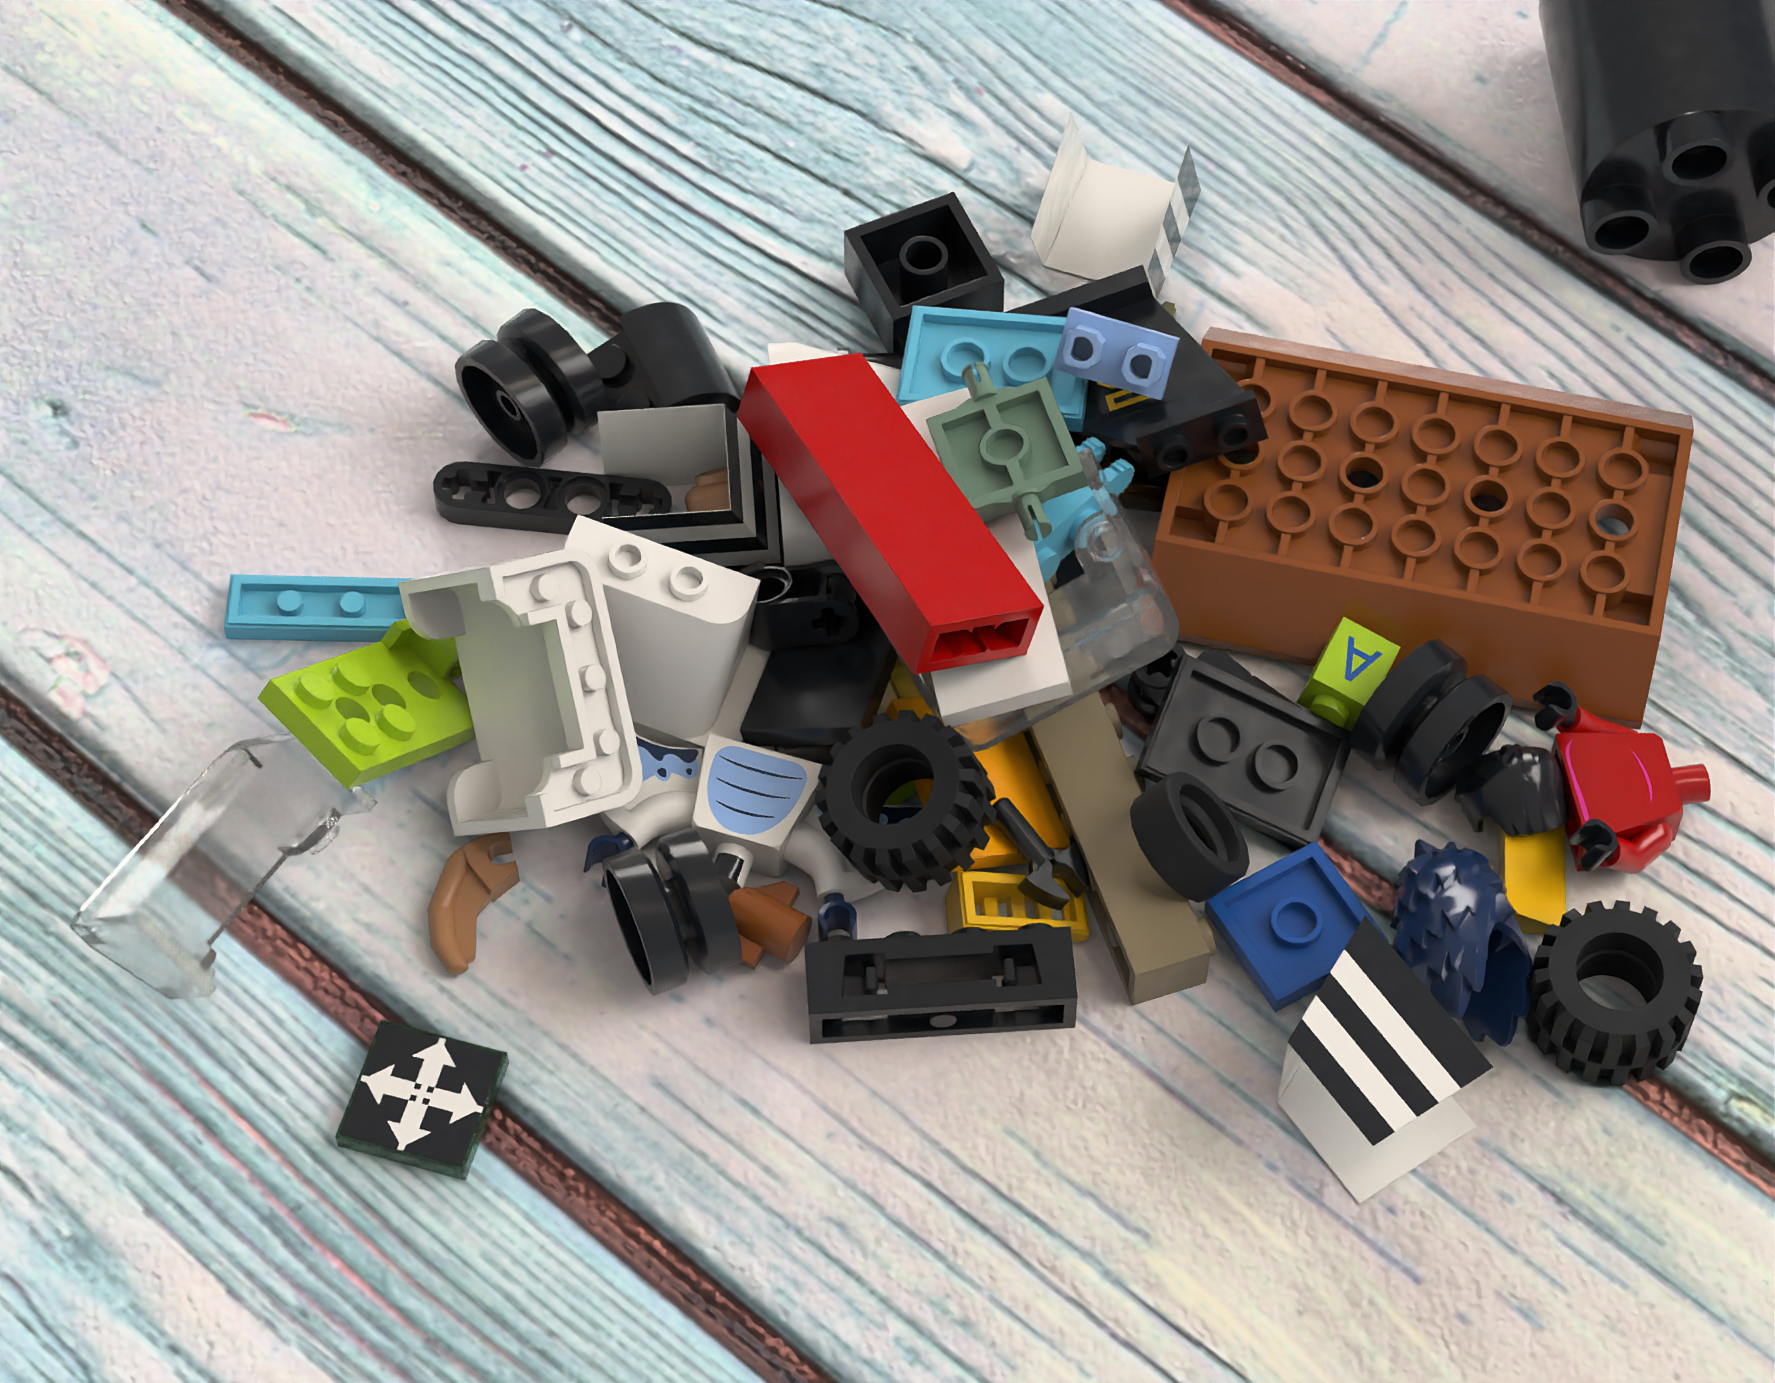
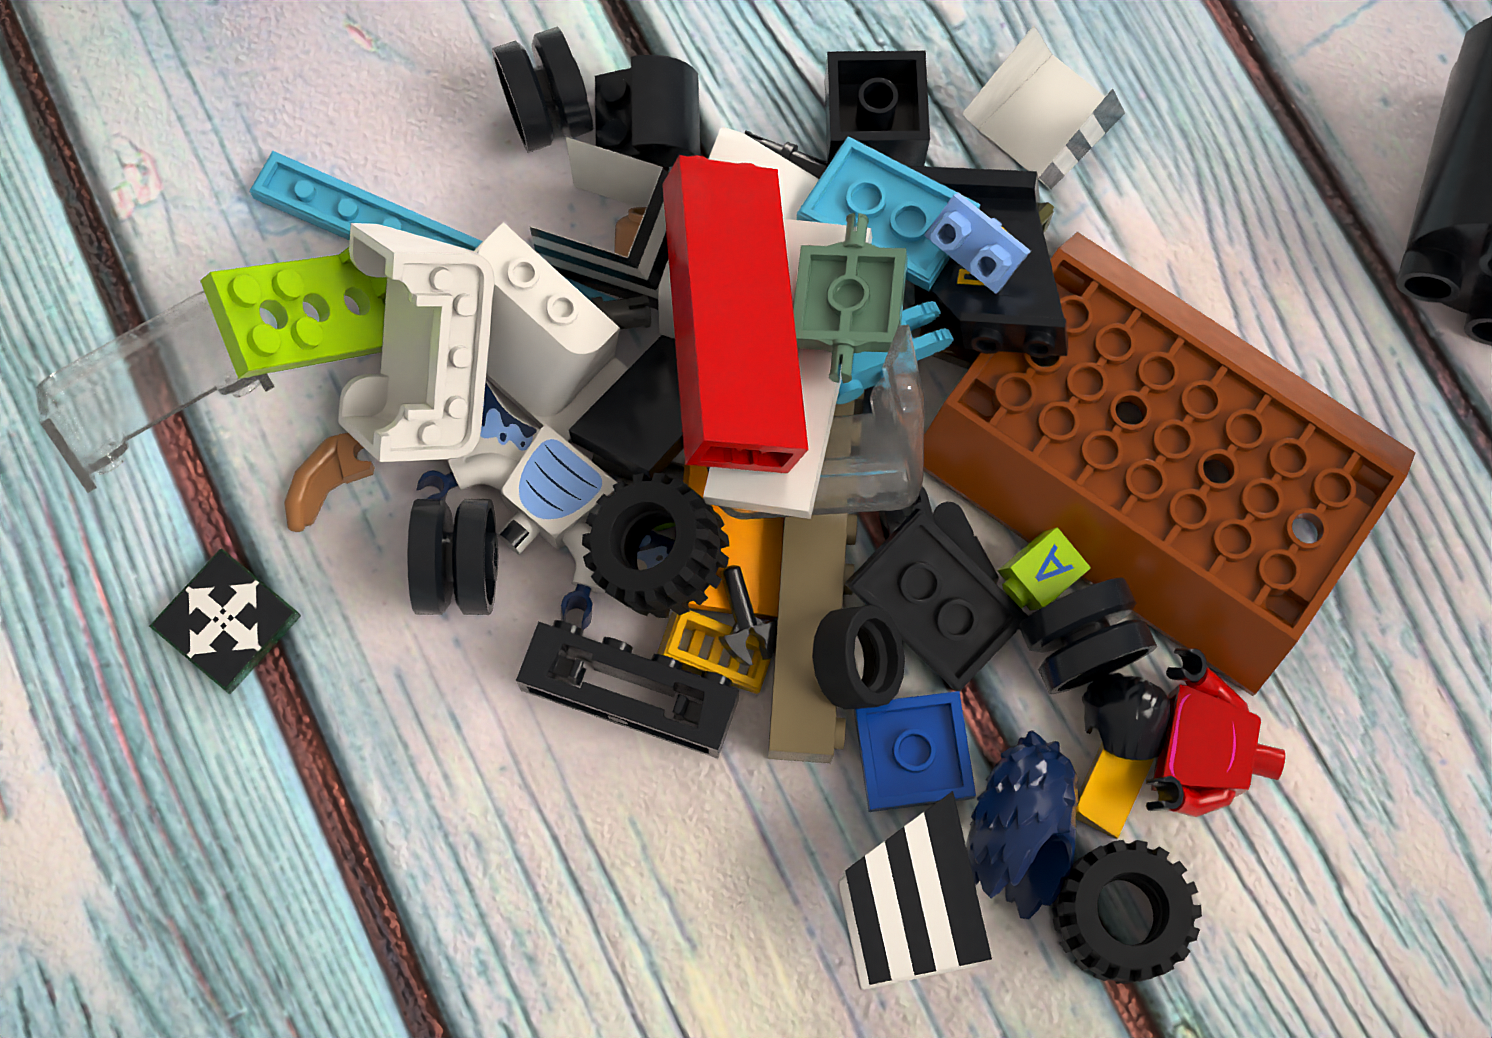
camera: 20 degrees right, 15 degrees up
black beam [433,461,673,535] -> none
dark orange piece [728,881,812,970] -> none
black piece [747,559,861,651] -> none

